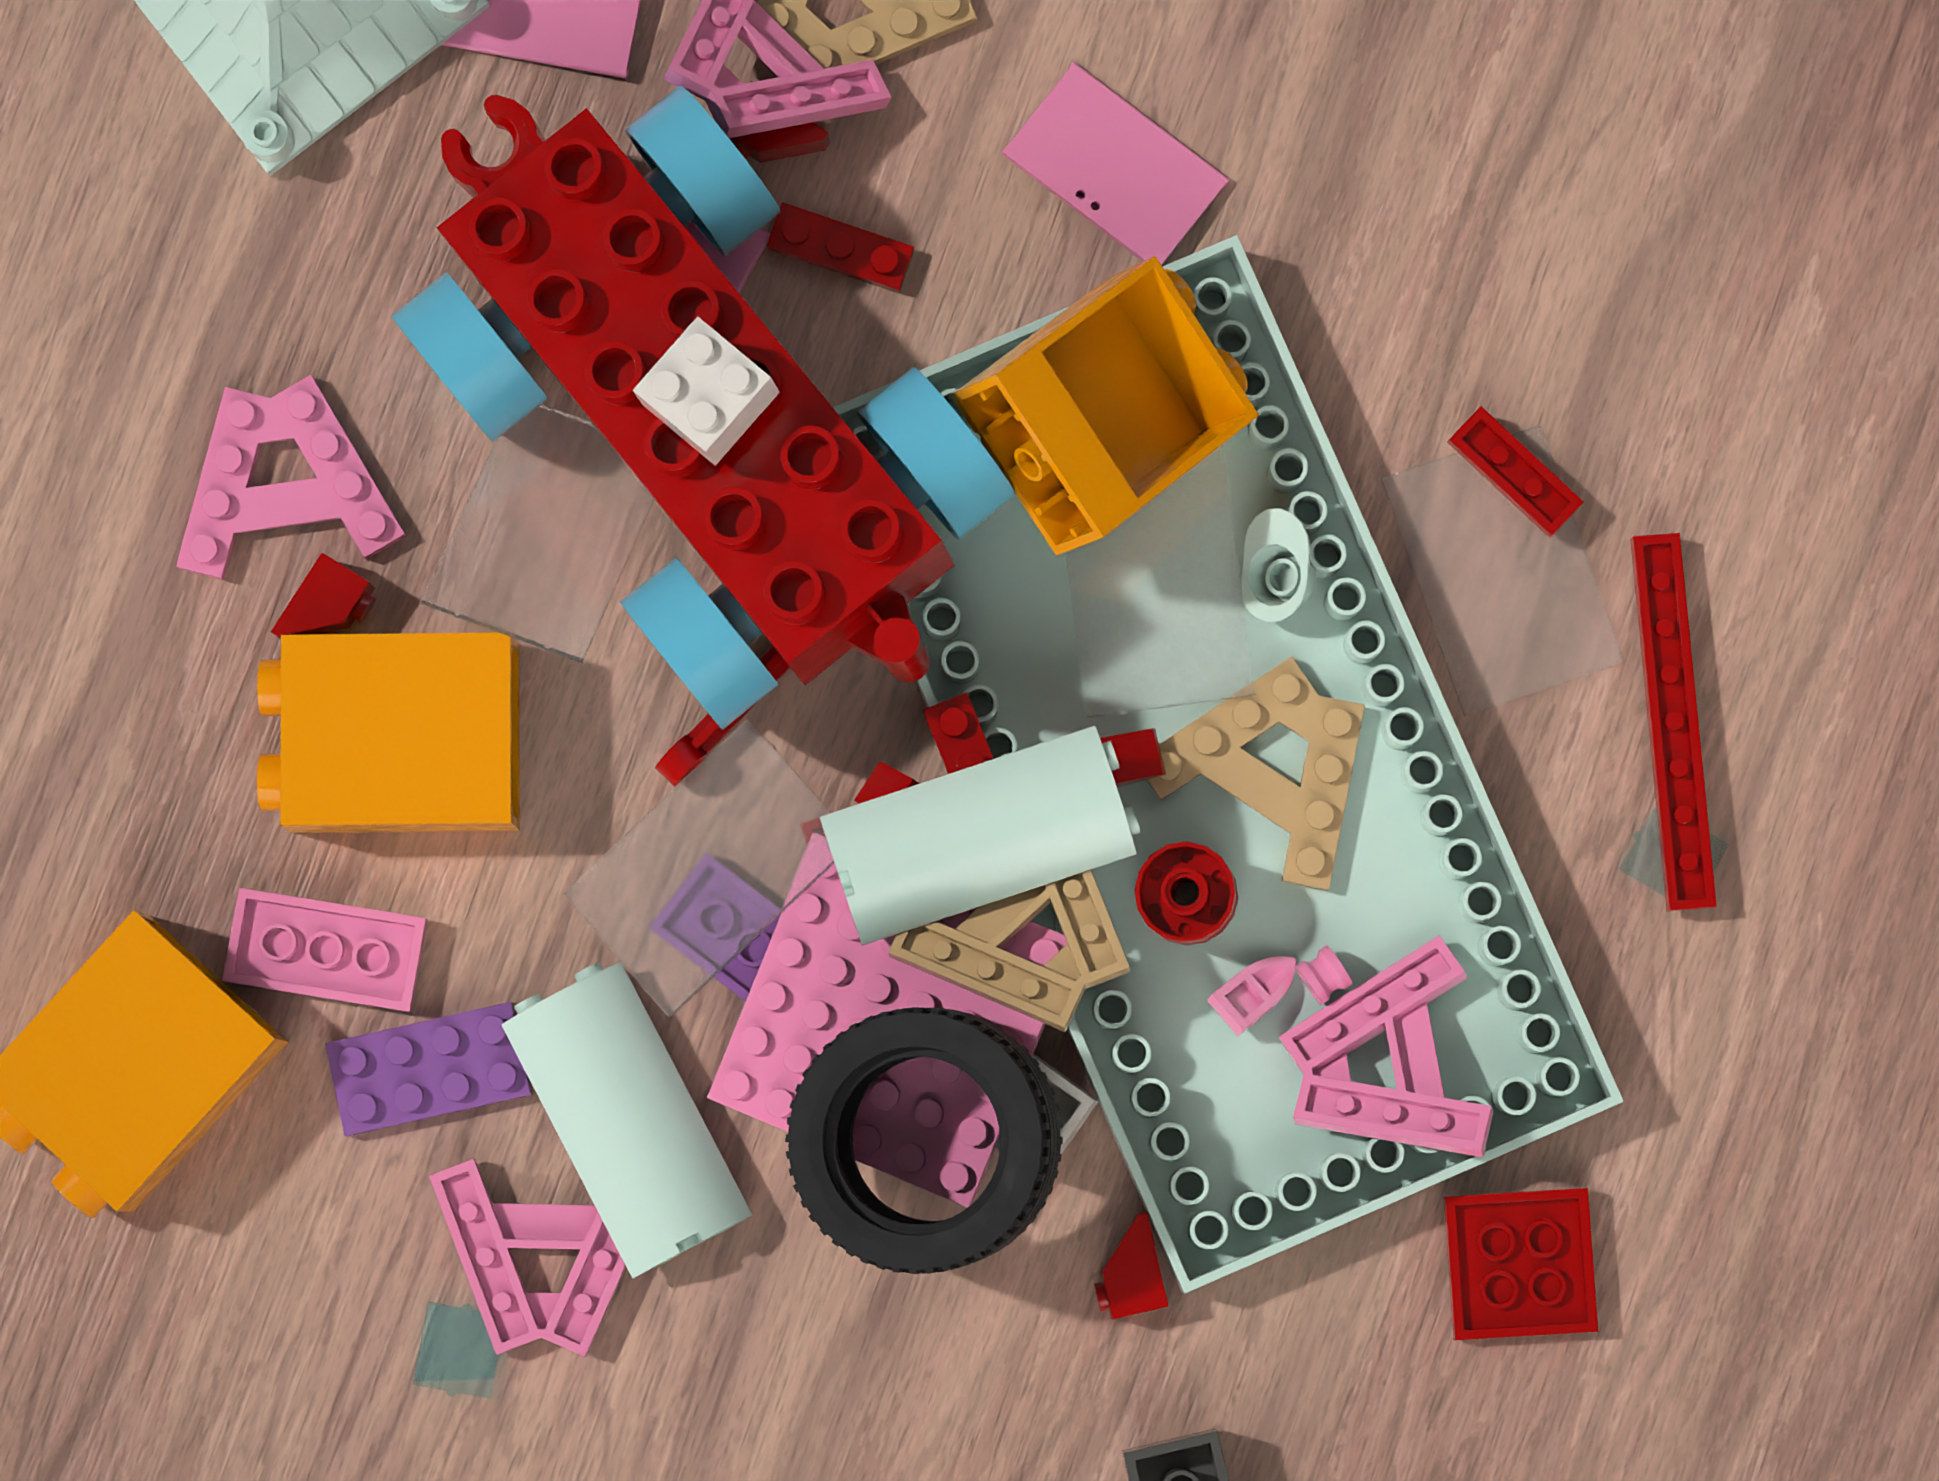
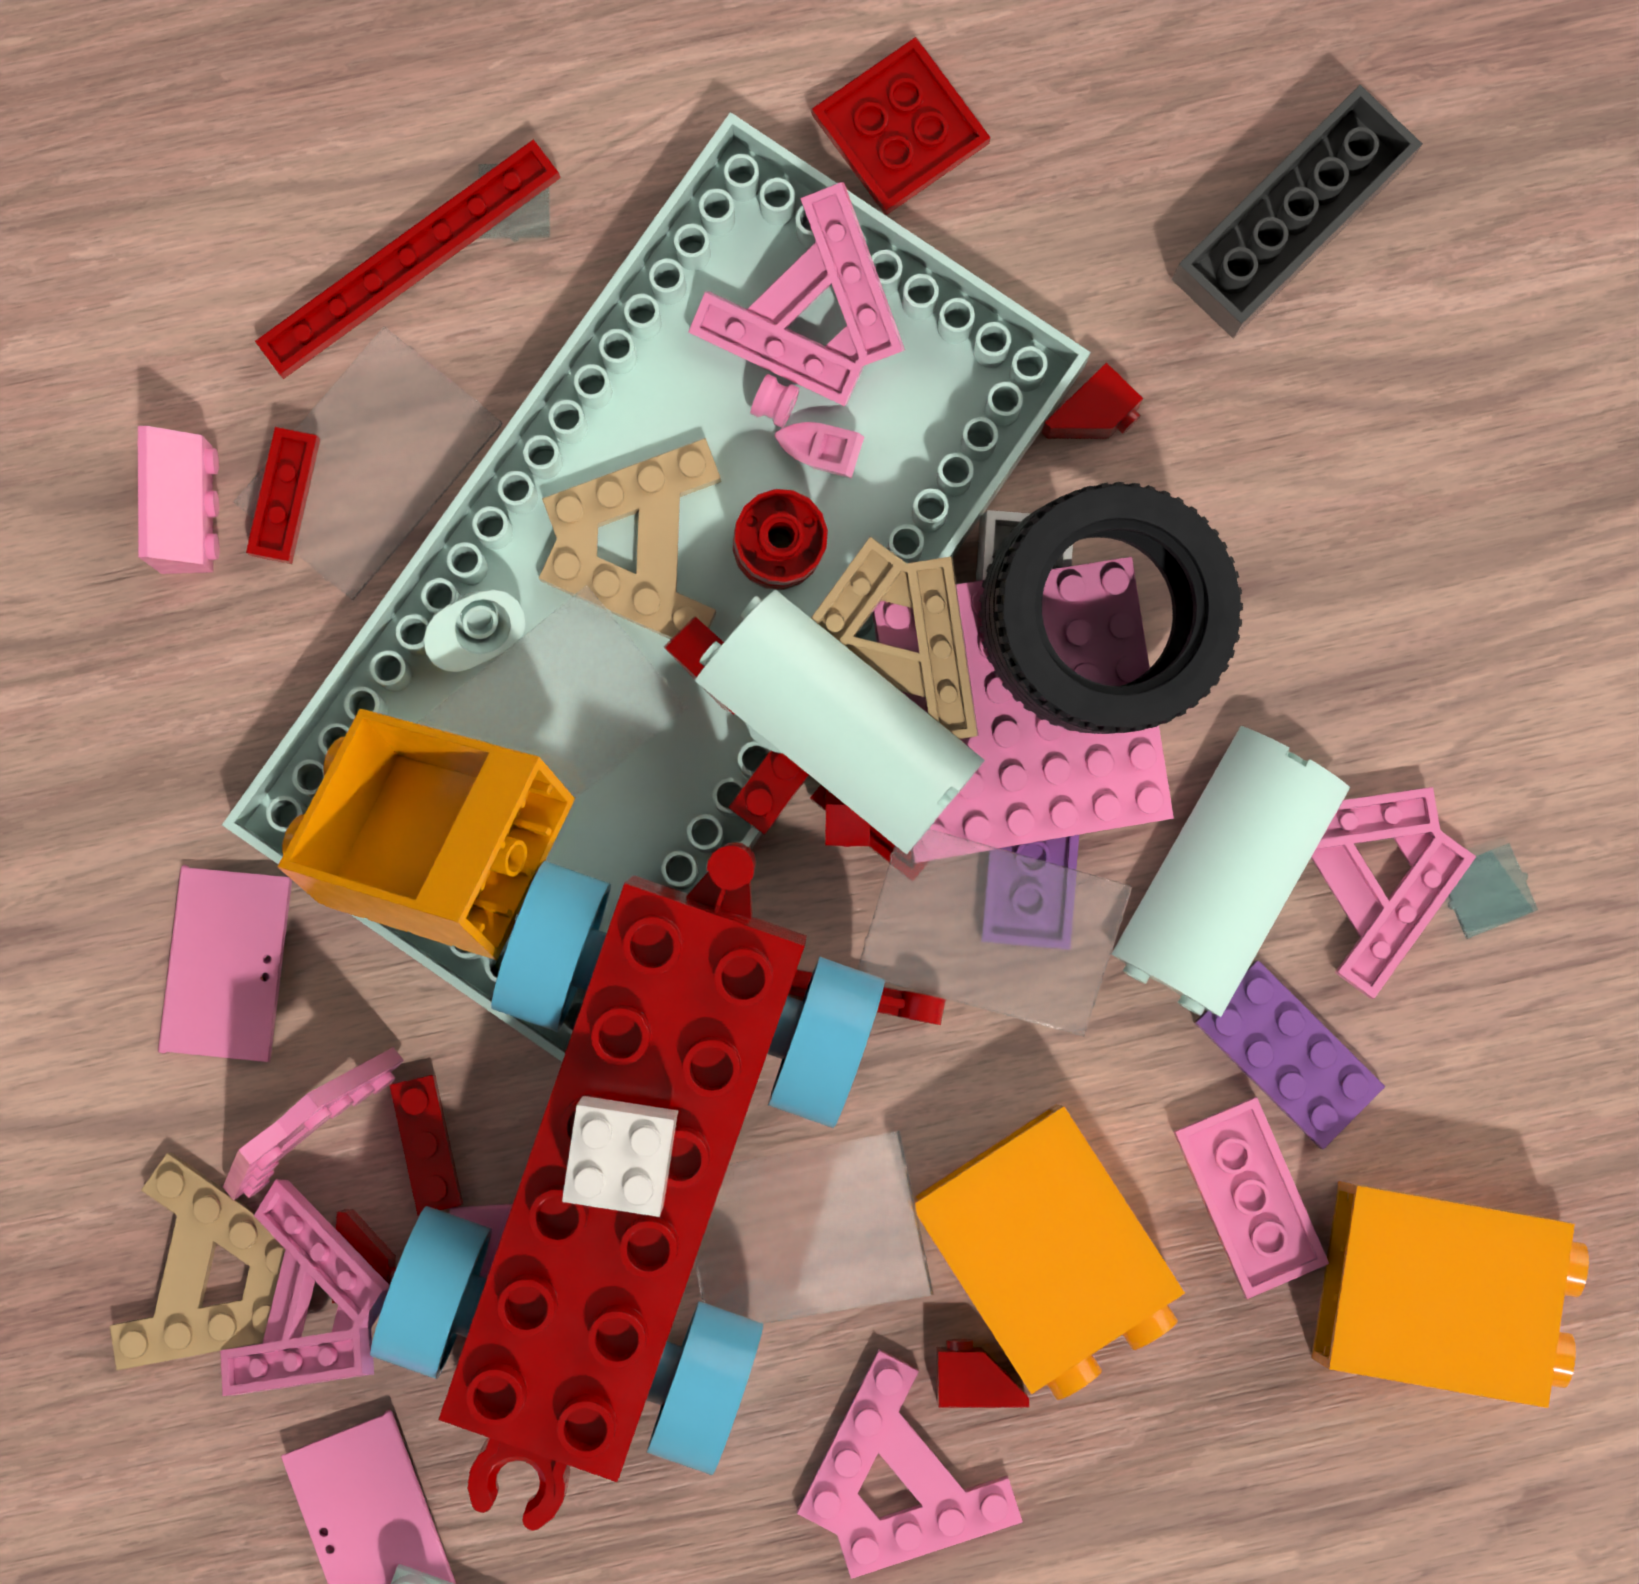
camera: 120 degrees left, 0 degrees up
none -> bright pink slope [138,426,220,574]
none -> bright pink plate [223,1047,404,1201]

